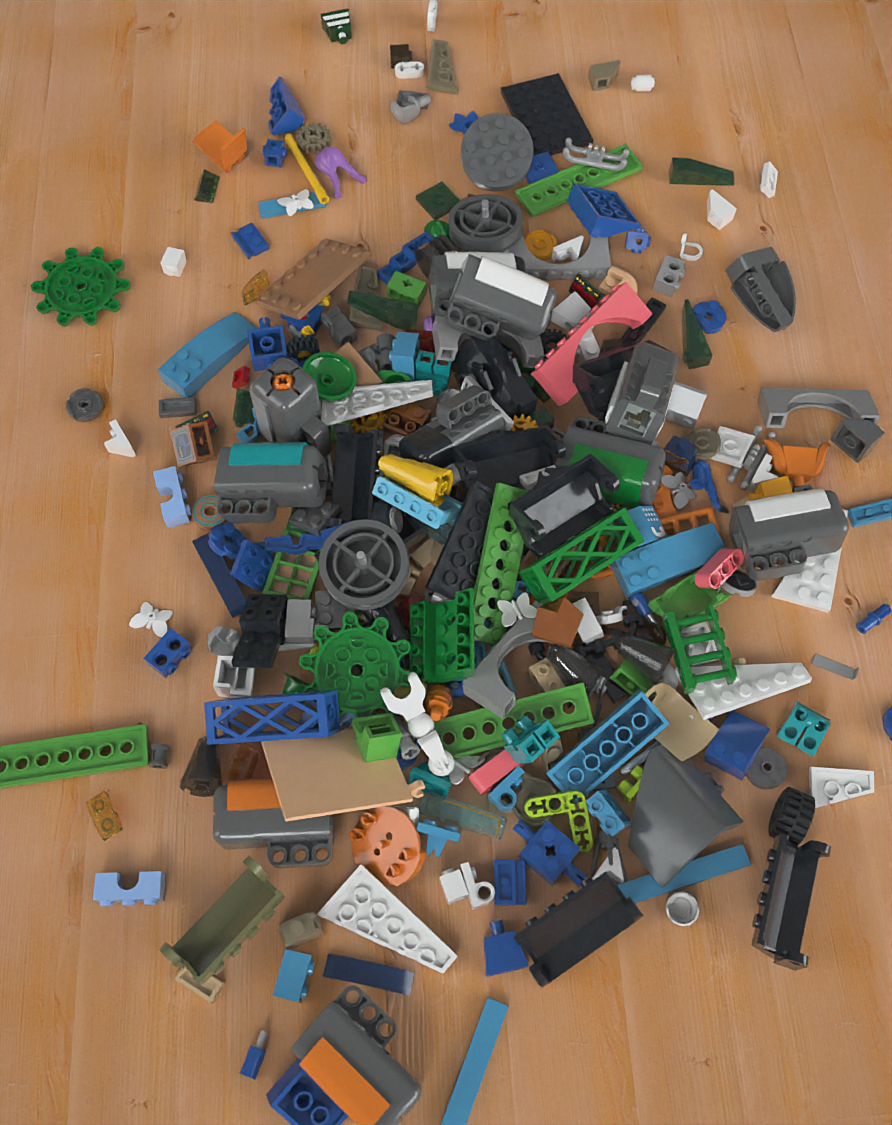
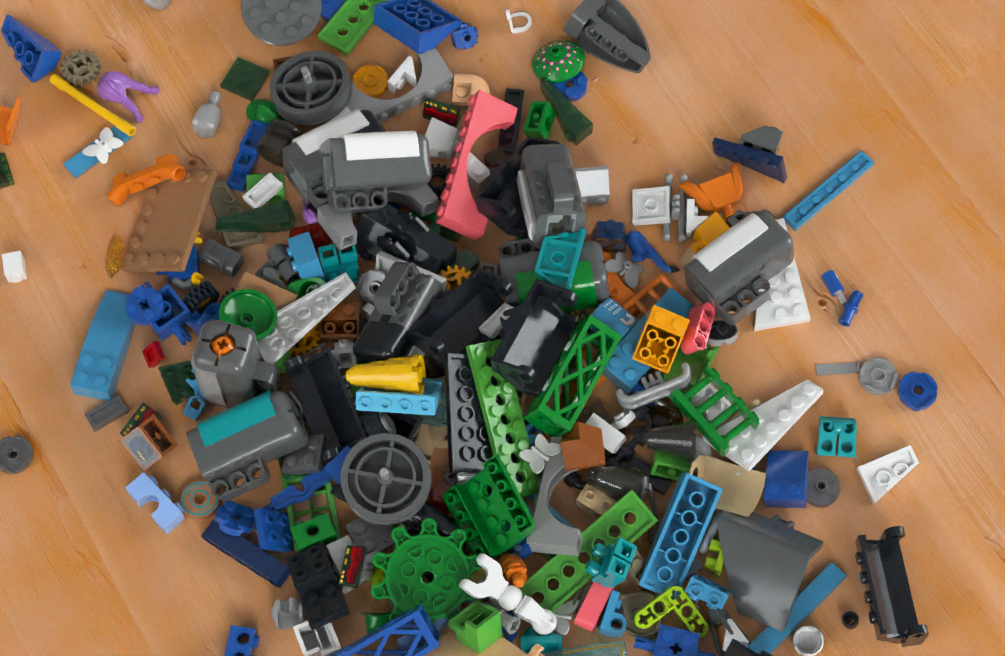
camera: 25 degrees left, 0 degrees up
white slope [104,419,136,457] -> none
white piece [129,602,173,637] -> none
blue plate [231,223,269,260] -> none
blue brick [262,139,287,167] -> none
light grey brick [652,255,686,297] -> none
dark tan tile [686,427,721,460] -> none
light grey arch [758,388,880,428] -> none
black tyre [768,787,815,846] -> none
none -> orange plate [106,154,186,206]
none -> blue plate [125,287,165,325]
none -> light grey piece [192,91,222,138]
none -> white tile [243,172,283,211]
none -> green brick [290,513,338,552]
none -> slope [338,545,367,589]
none -> green brick [523,101,555,140]
none -> green dish [531,40,585,83]
none -> teal wing [534,228,586,290]
none -> light grey piece [615,362,692,410]
none -> light orange slope [632,305,690,374]
none -> dark blue wing [712,138,787,183]
none -> blue piece [821,270,847,305]
none -> black hinge [842,611,859,630]
none -> light grey tile [858,357,898,395]

